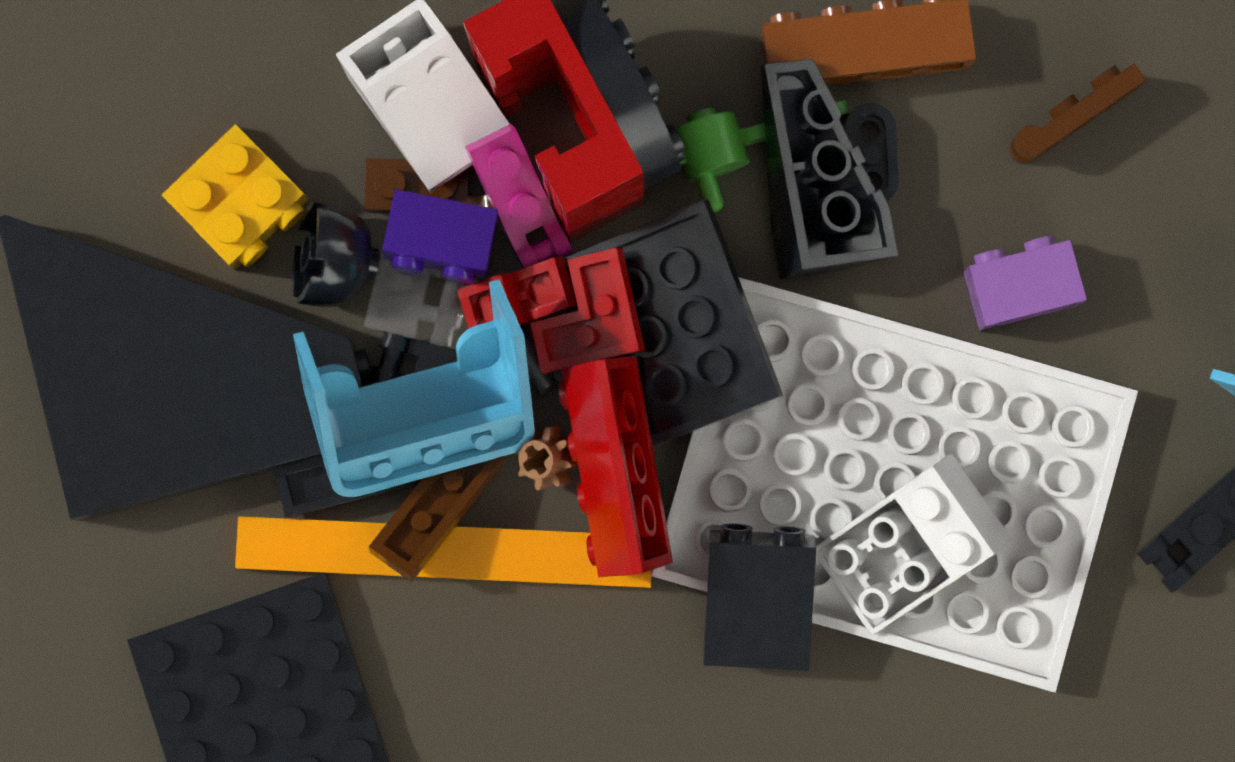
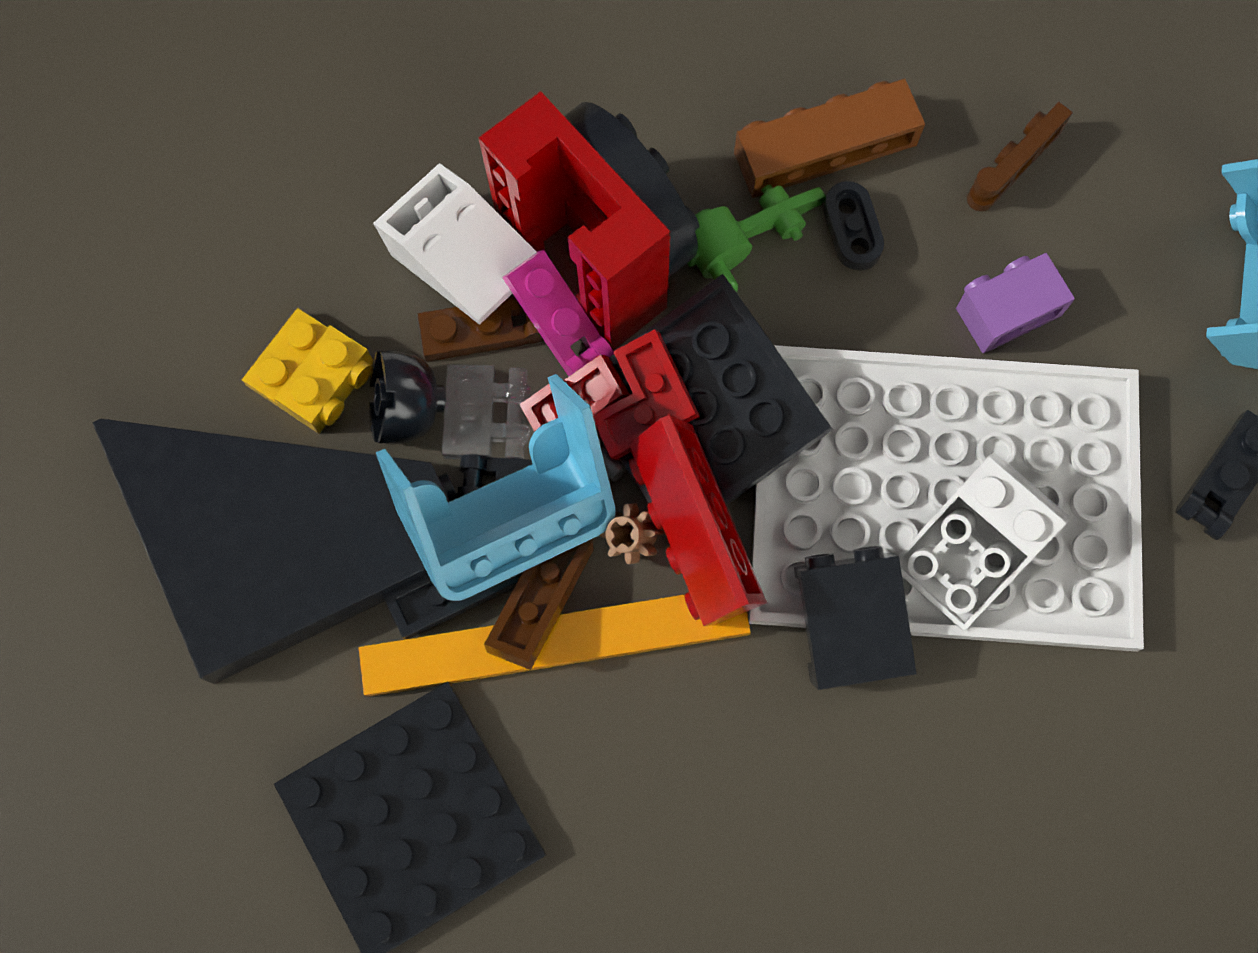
camera: 15 degrees left, 10 degrees down
dark purple brick [382,189,498,284] -> none
black wedge [761,59,898,280] -> none

